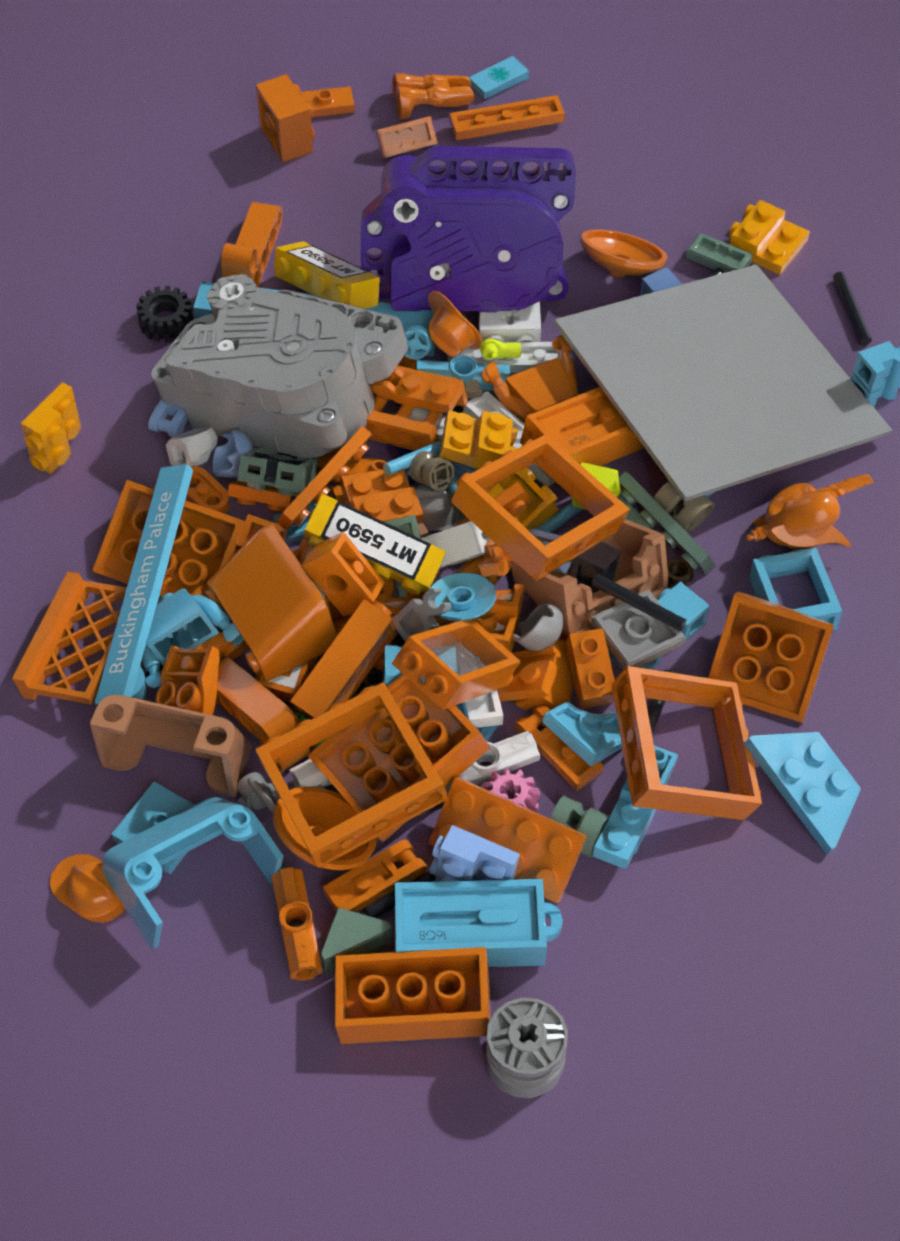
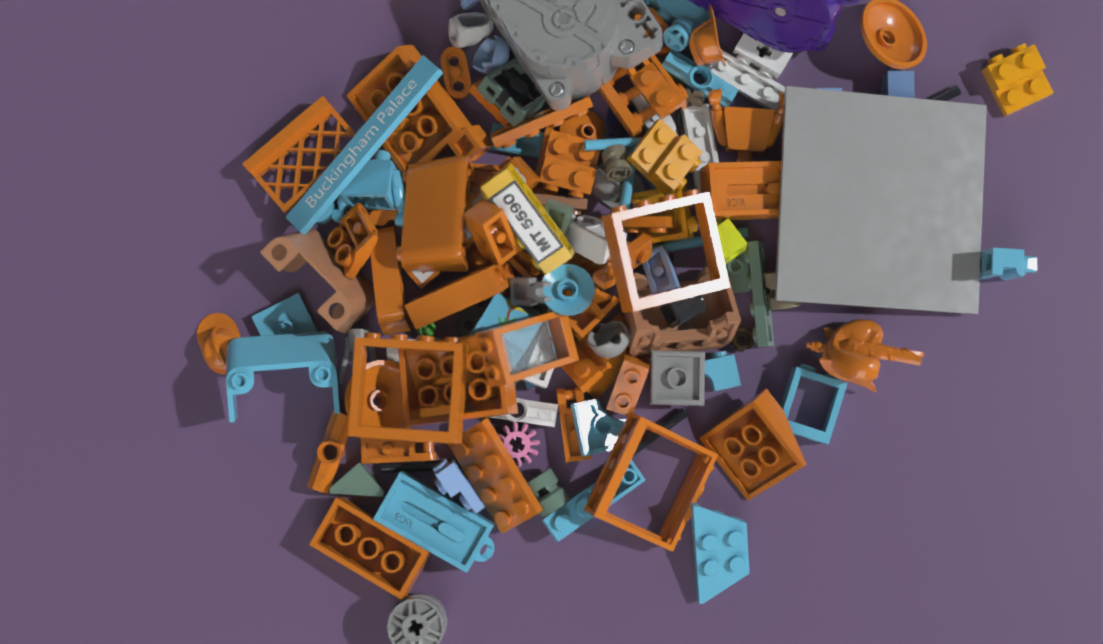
camera: 30 degrees right, 30 degrees up
neon yellow arm [479,338,521,360] -> none
black bar [591,573,687,631] -> none
sand green plate [686,233,753,273] -> none
black bar [833,272,872,345] -> none

